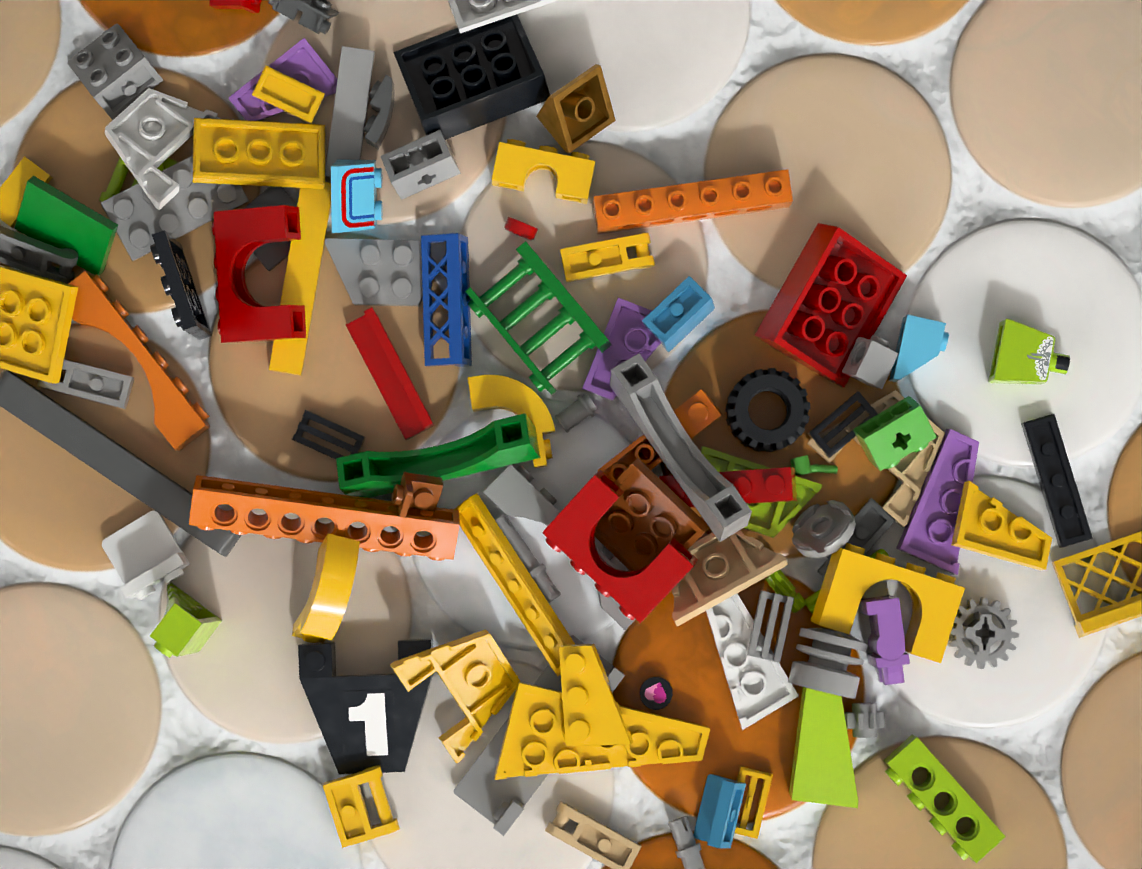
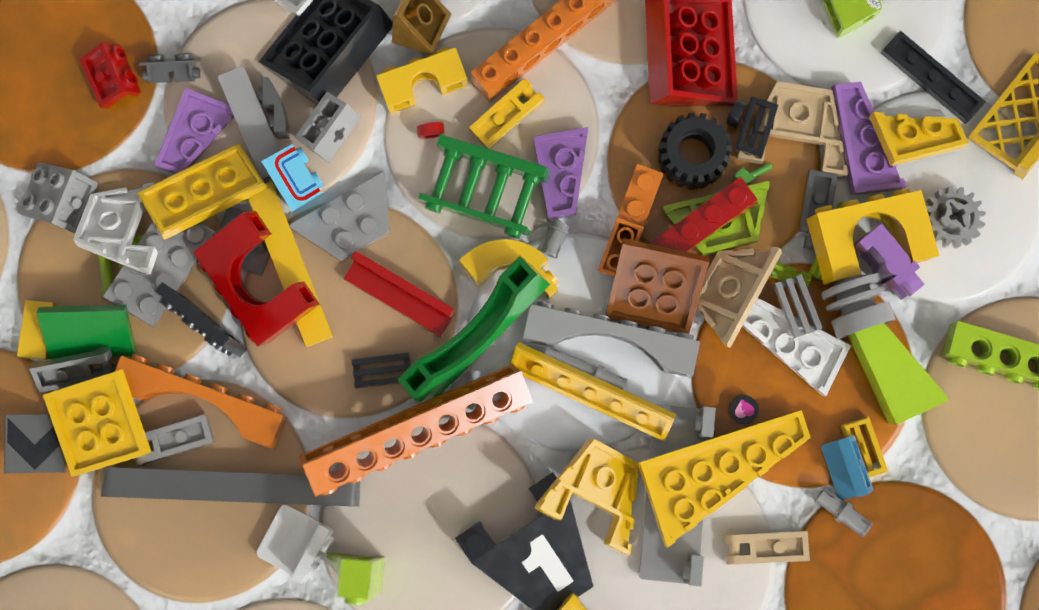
camera: 25 degrees left, 5 degrees down
yellow tile [252,65,325,124] -> none
yellow arch [292,533,360,643] -> none
dark orange bracket [392,472,444,518] -> none
blue fence [421,233,472,367] -> none
red arch [542,470,698,623] -> none
yellow wing [559,644,633,746] -> none
light grey arch [610,354,752,542] -> none
dark azure panel [642,276,715,352] -> none
light grey tile [792,500,856,558] -> none
light grey brick [842,335,899,389] -> none
light grey gear [844,703,885,738] -> none
bright green brick [853,396,937,471] -> none
medium azure slope [889,315,949,382] -> none
none -> black tile [726,100,748,129]

